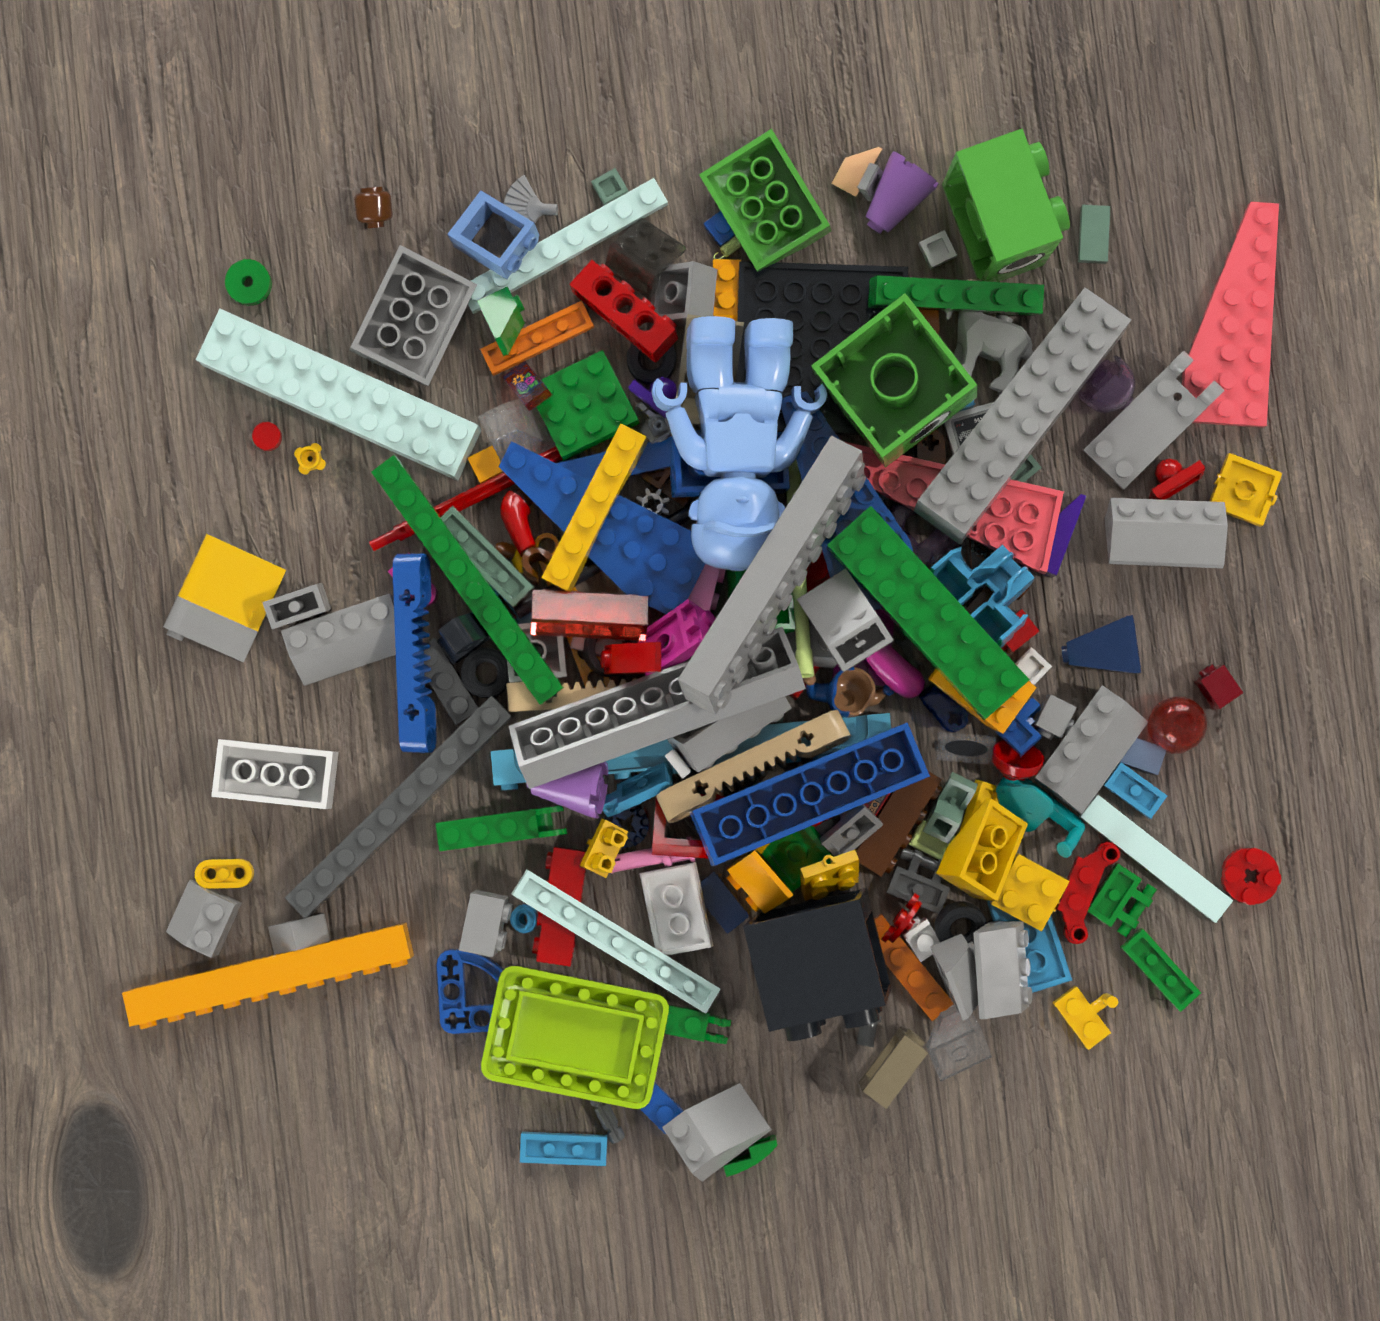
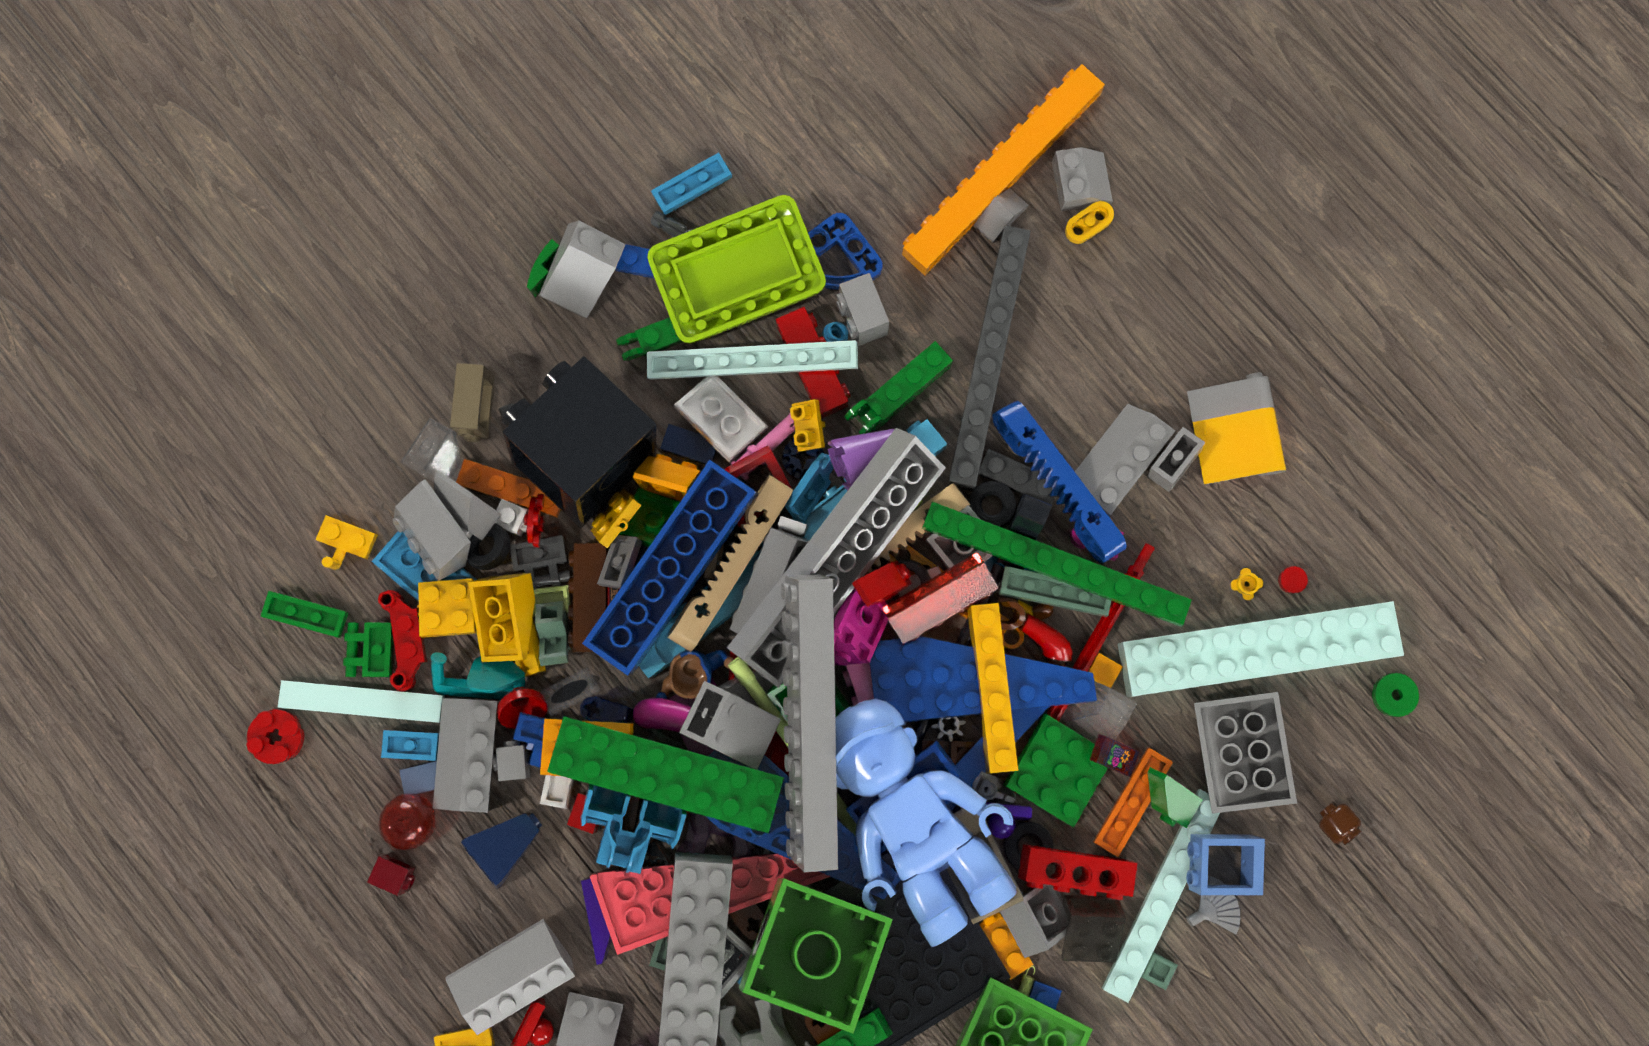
camera: 150 degrees right, 5 degrees down
white brick [211,739,339,809] -> none

